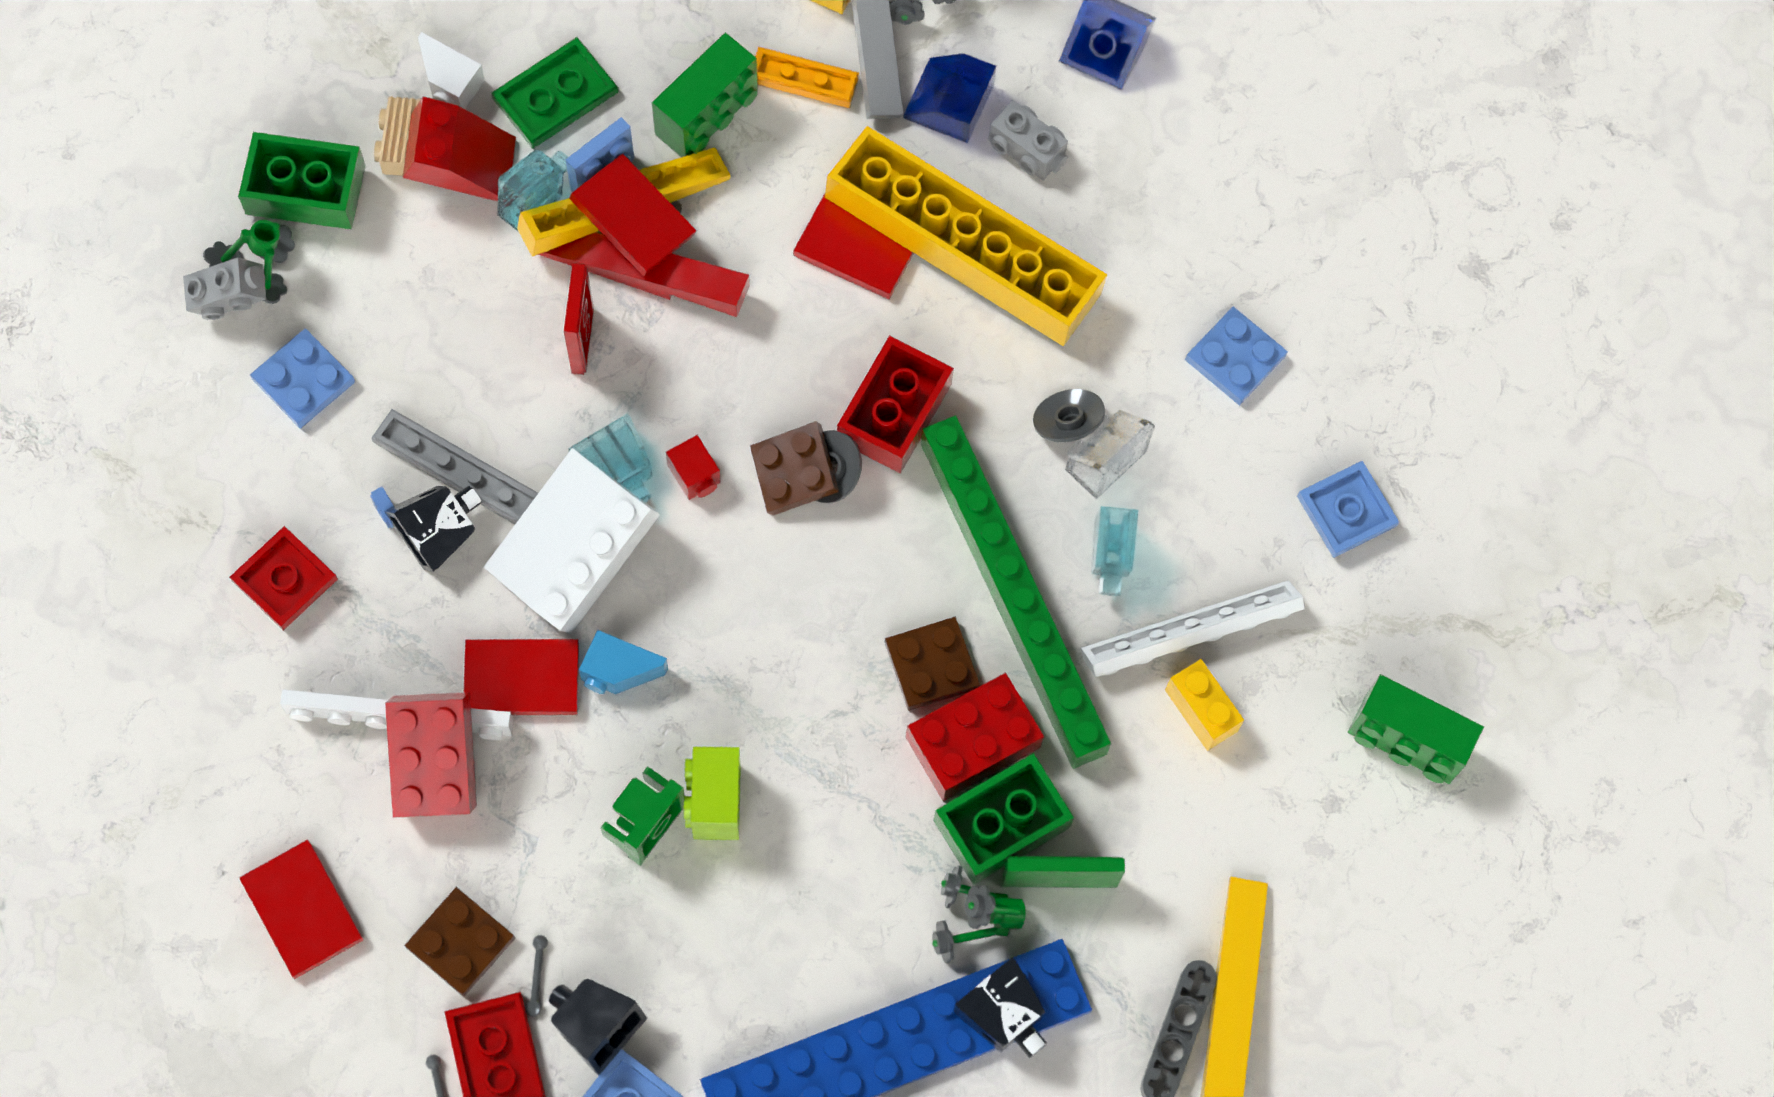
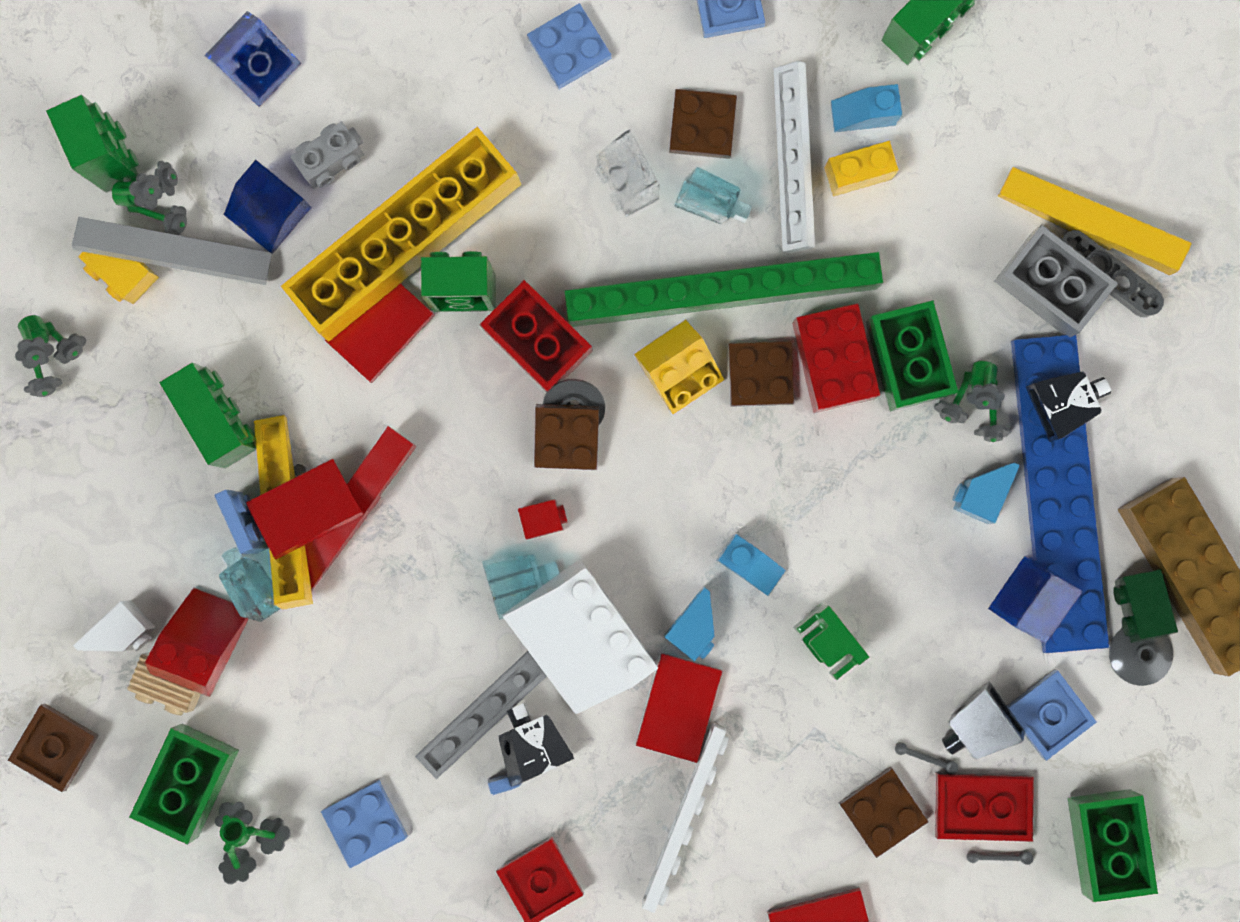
camera: 65 degrees left, 15 degrees up
light grey brick [183,257,266,320] -> none
brick [385,692,477,818] -> none
green tile [491,37,619,149] -> none
red tile [564,263,594,375] -> none
lime brick [684,746,741,840] -> none
light orange tile [755,46,859,108] -> none
green tile [1002,856,1125,888] -> none
dark grey dish [1033,389,1105,442] -> none
none -> reddish brown plate [7,704,99,792]
none -> green brick [421,251,496,312]
none -> yellow slope [634,319,724,414]
none -> reddish brown plate [669,89,737,159]
none -> dark azure slope [716,534,786,596]
none -> dark azure slope [831,84,902,133]
none -> dark azure slope [952,463,1020,524]
none -> clear blue slope [988,555,1083,644]
none -> light grey brick [994,225,1118,337]

